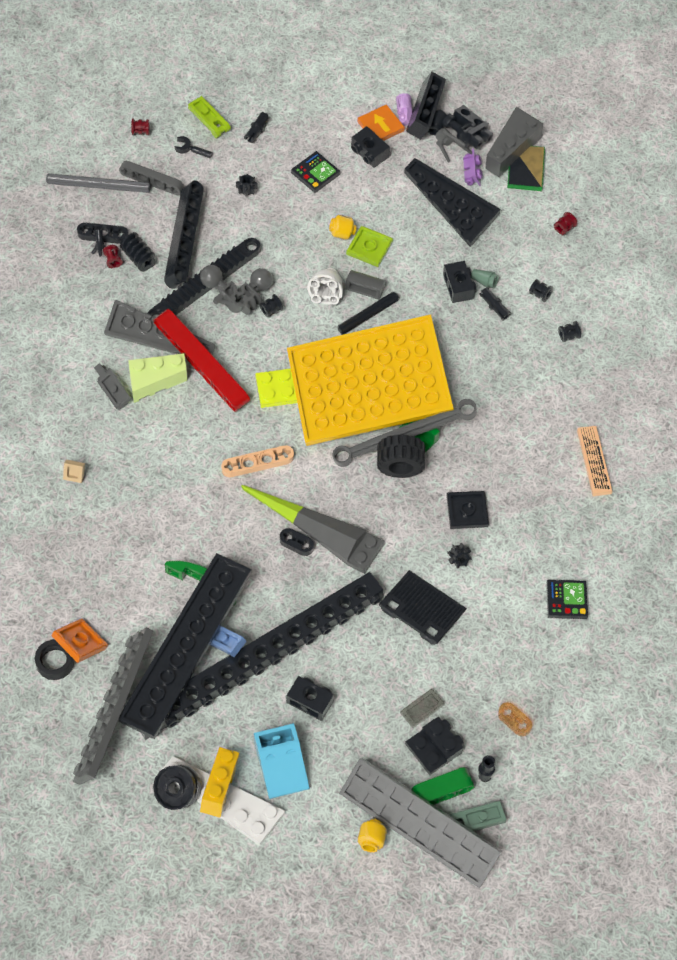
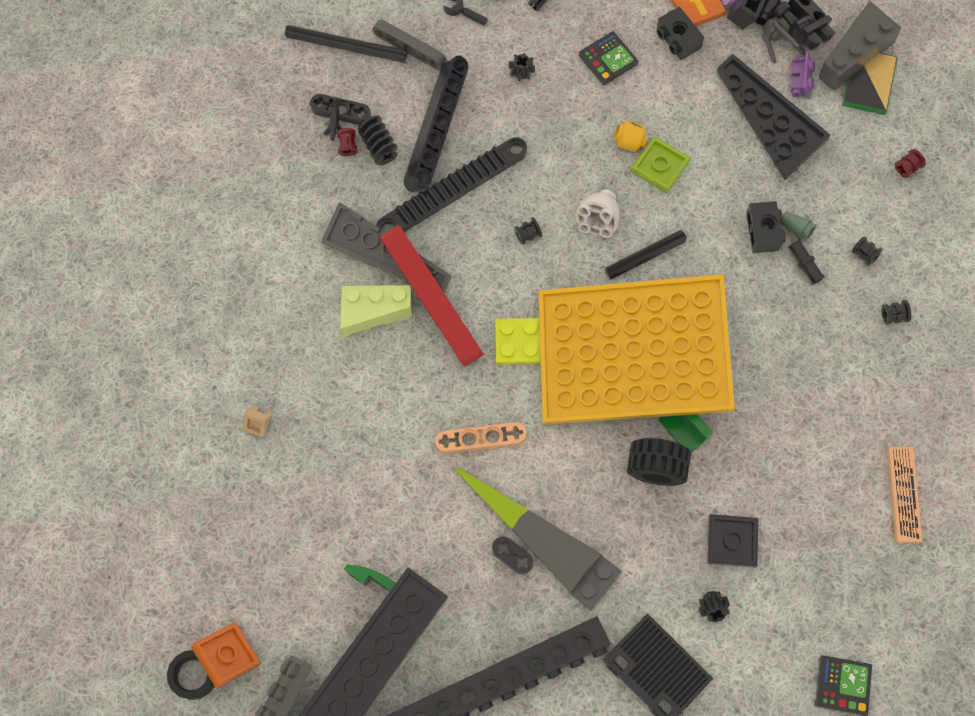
camera: 15 degrees right, 10 degrees up
dark grey hinge [94,363,133,410] -> none
dark grey piece [200,265,272,315] -> none
medium blue plate [210,626,247,657] -> none
dark grey piece [332,399,477,467] -> none
dark grey brick [346,270,387,300] -> none

